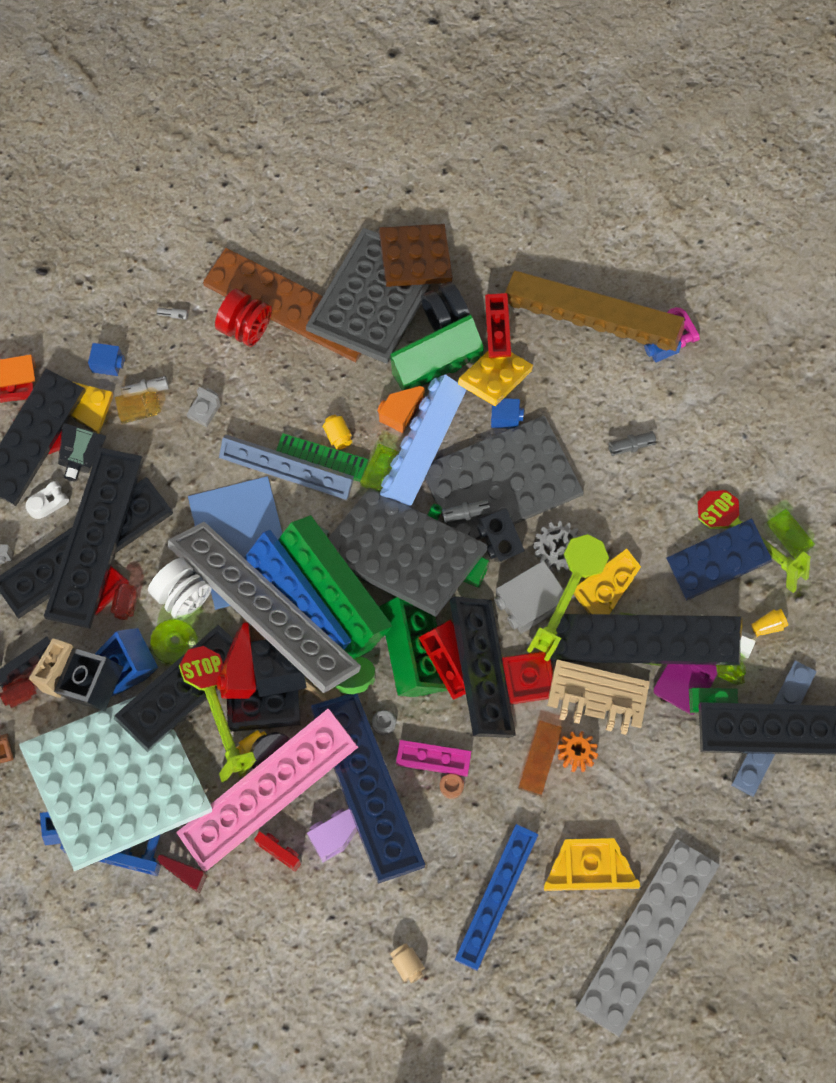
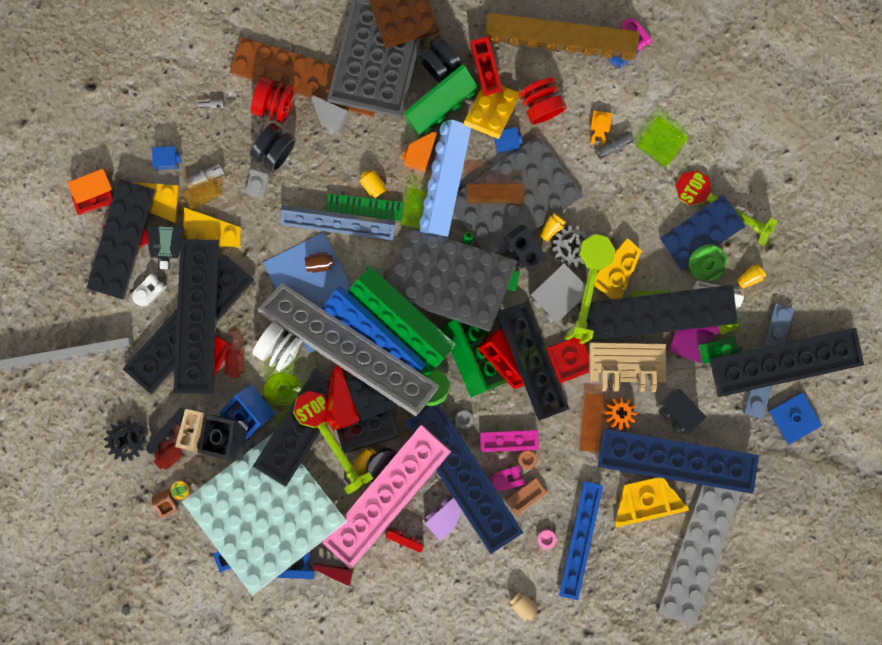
camera: 15 degrees left, 15 degrees up
dark grey pin [442,499,491,523] -> none
clear neon green plate [767,509,815,559] -> none
none -> tile [170,481,191,500]
none -> yellow wing [183,207,241,247]
none -> black wheel [250,123,296,173]
none -> reddish brown brick [305,252,334,273]
none -> light grey slope [311,95,349,135]
none -> clear orange tile [467,184,524,204]
none -> dark pink plate [489,465,525,492]
none -> nougat tile [505,477,548,516]
none -> red wheel [518,77,567,125]
none -> bright pink tile [537,529,557,549]
none -> yellow cone [539,212,566,241]
none -> light orange plate [590,110,612,146]
none -> dark blue plate [597,429,759,494]
none -> clear neon green tile [636,115,689,168]
none -> black brick [657,388,706,434]
none -> bright green tile [689,244,728,281]
none -> blue plate [768,392,822,445]

